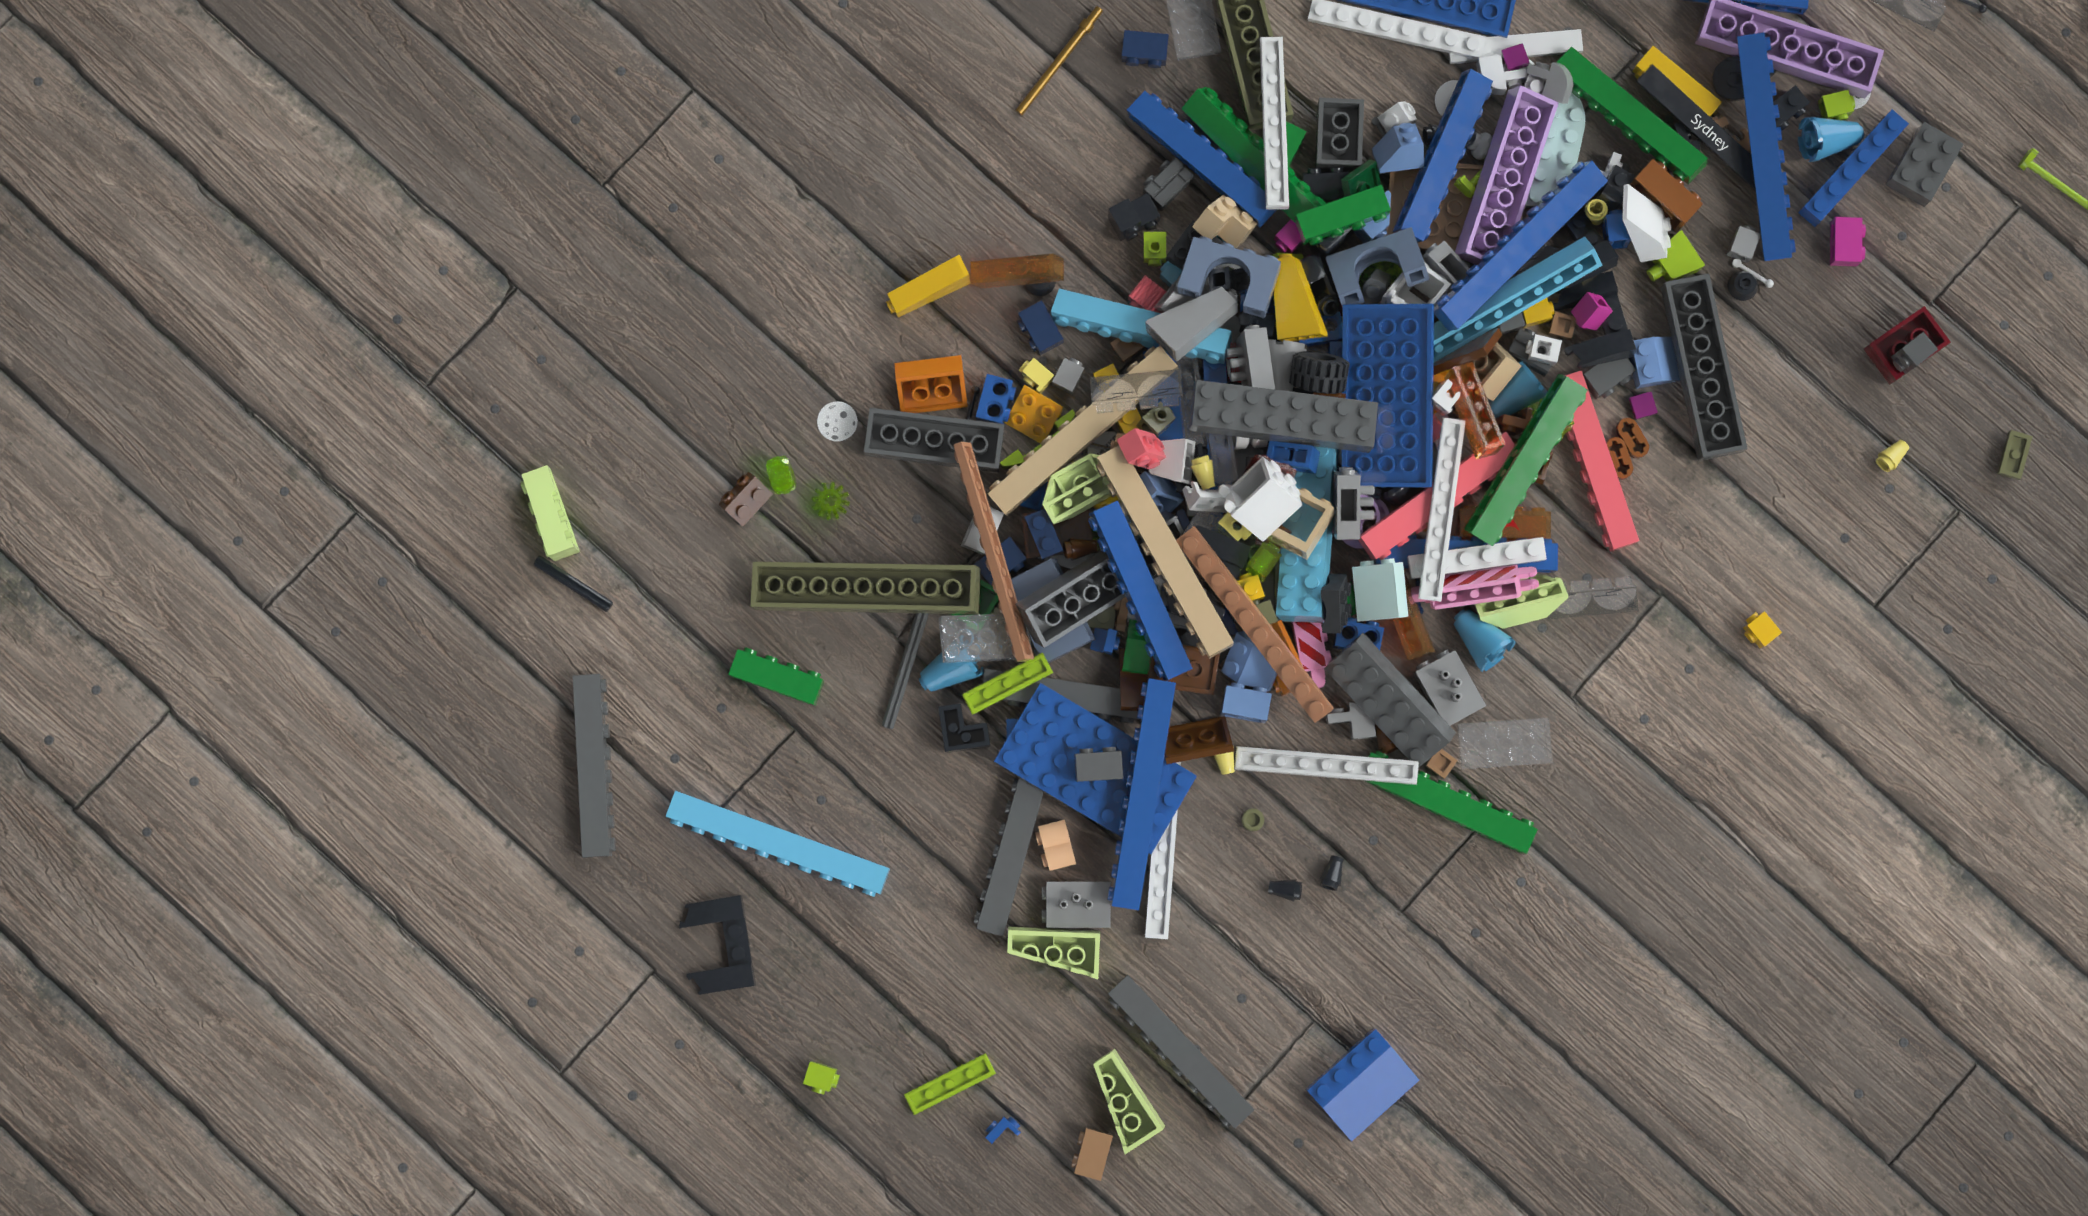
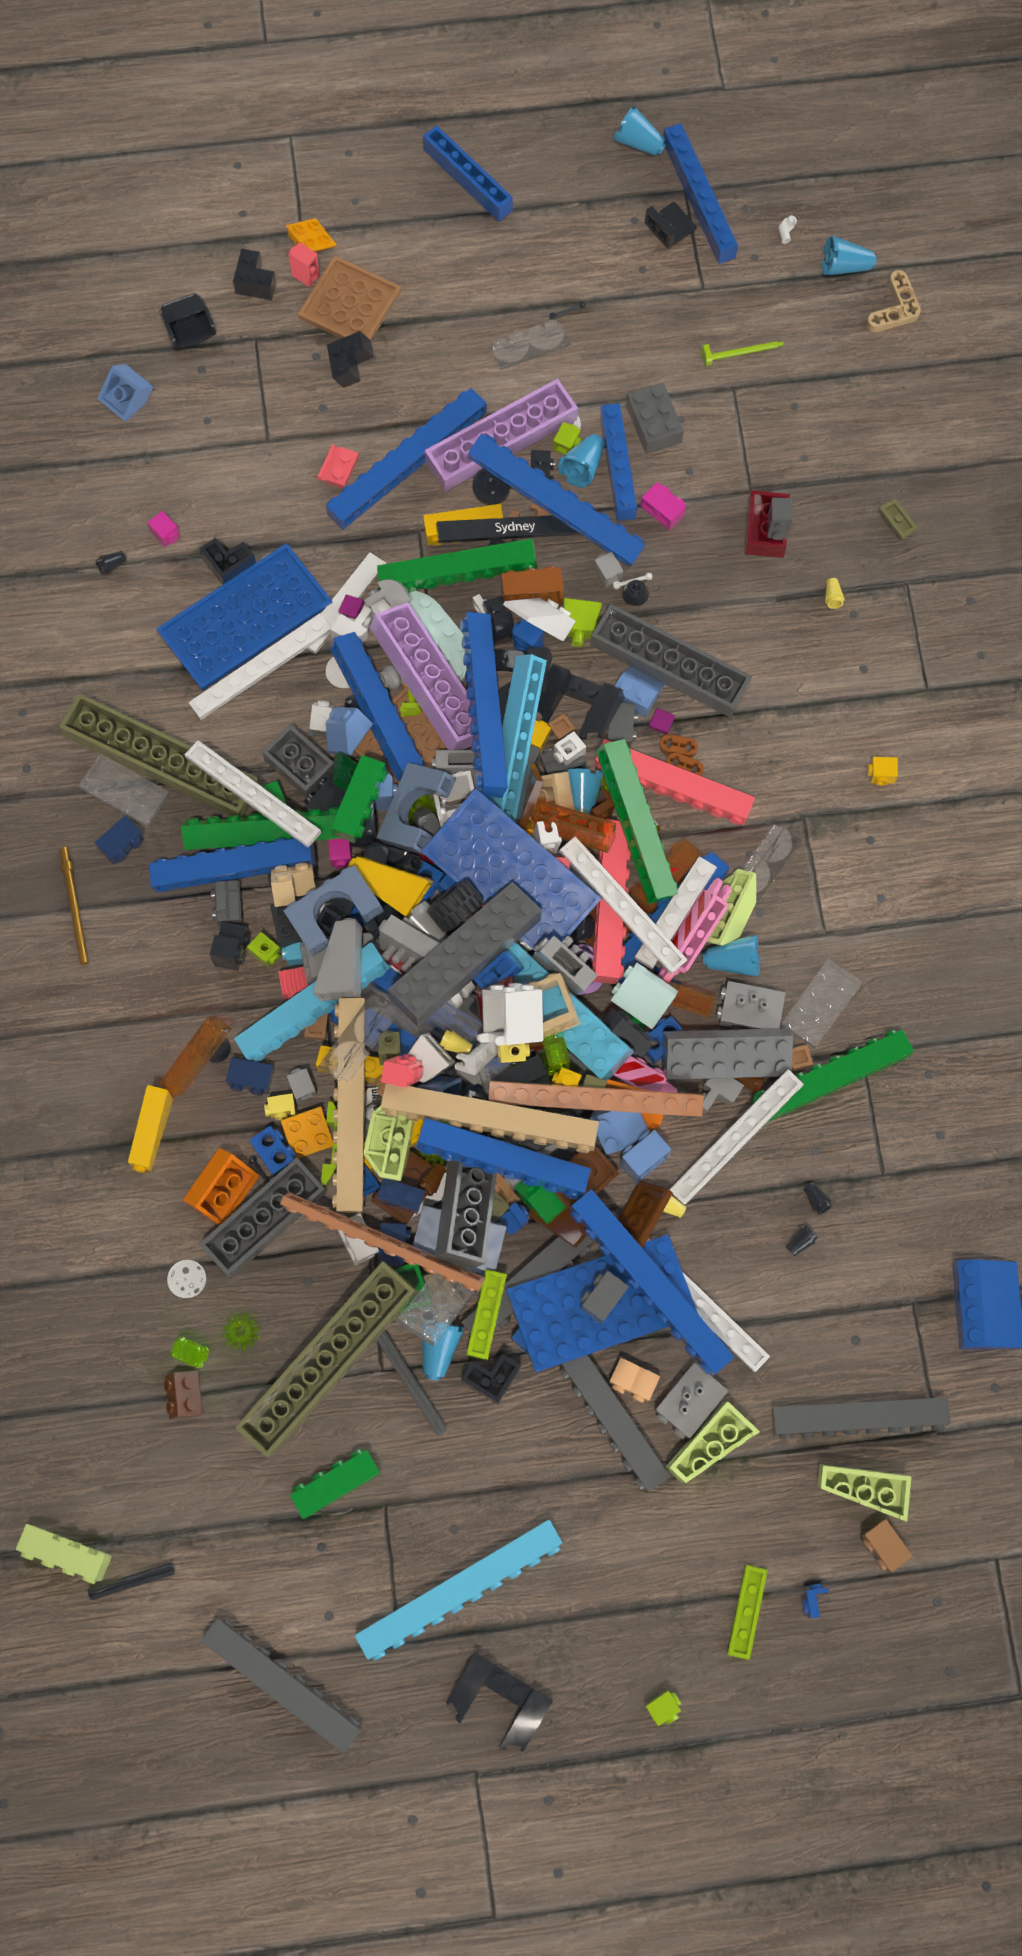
camera: 55 degrees left, 10 degrees down
olive tile [1241,809,1264,832] -> none
dark pink brick [1571,292,1613,330] -> none
light yellow cone [1585,199,1608,225] -> none

